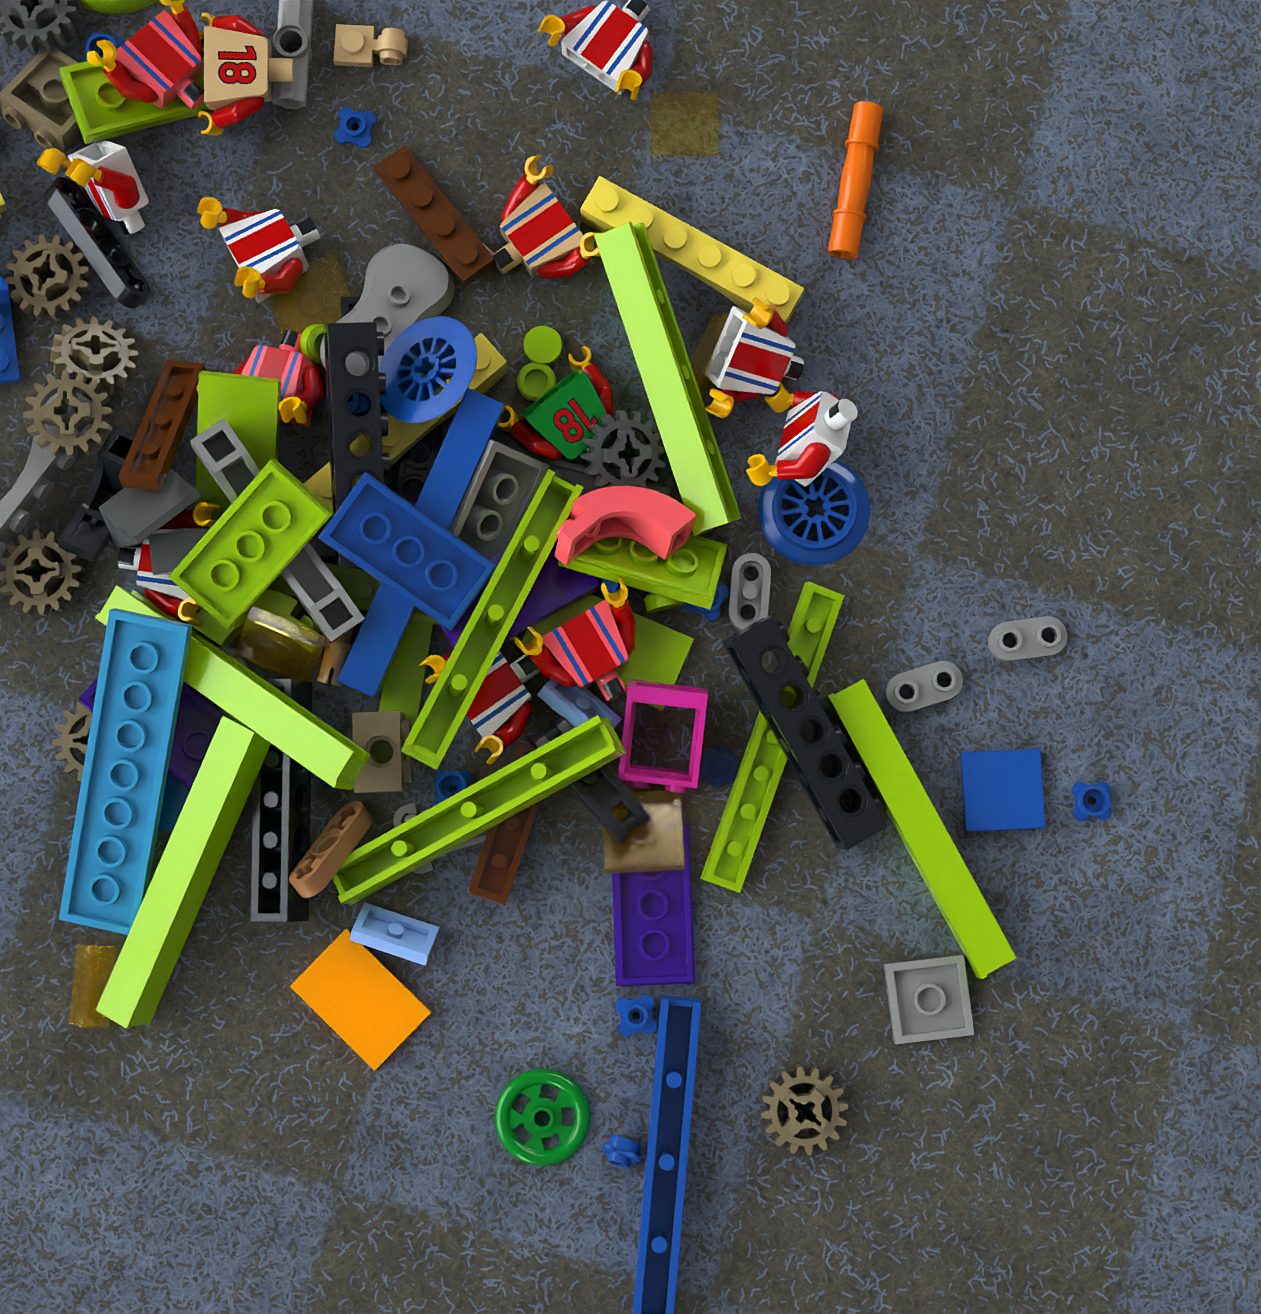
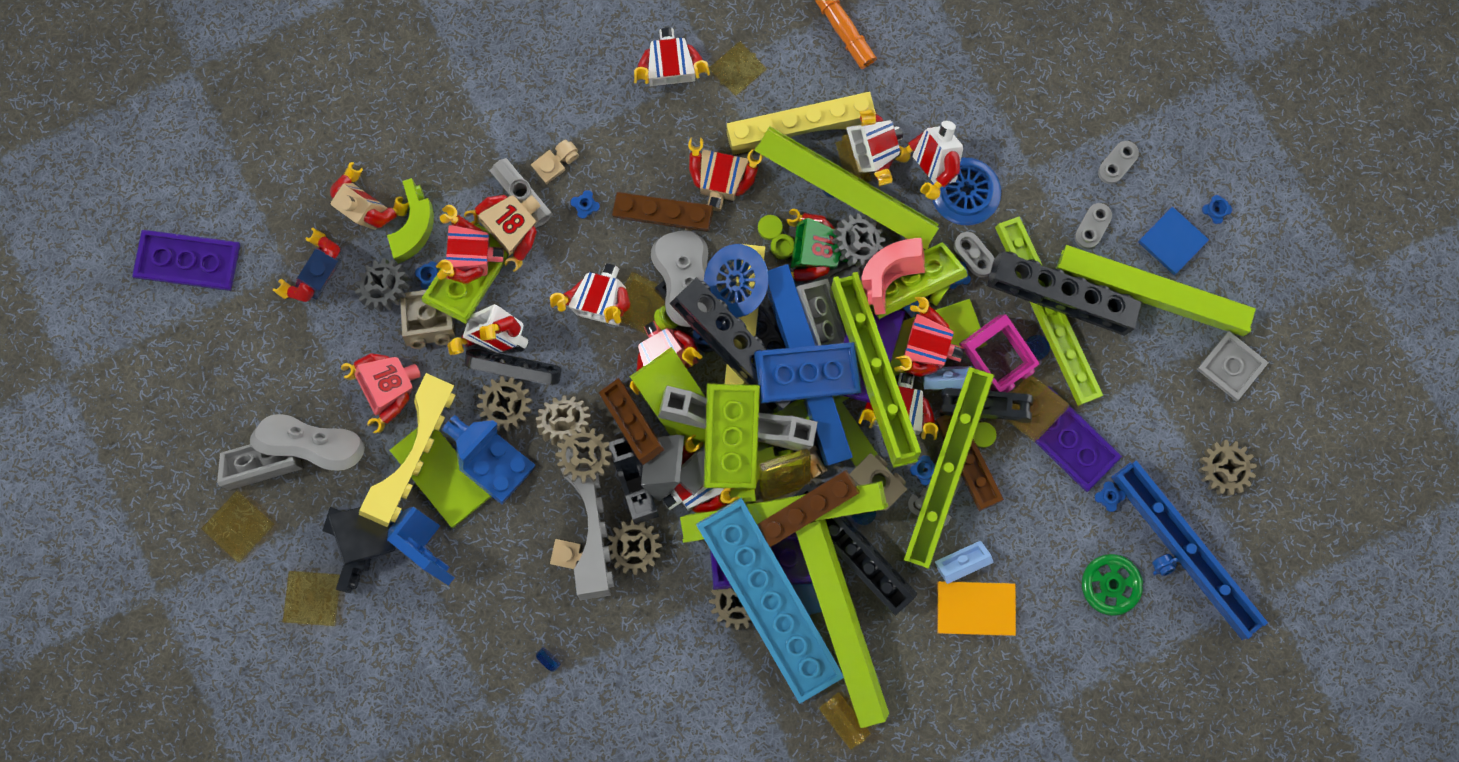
camera: 40 degrees left, 5 degrees down
medium nougat beam [289,801,373,898] -> none
none -> reddish brown plate [757,470,860,547]
none -> lime tile [973,422,996,448]

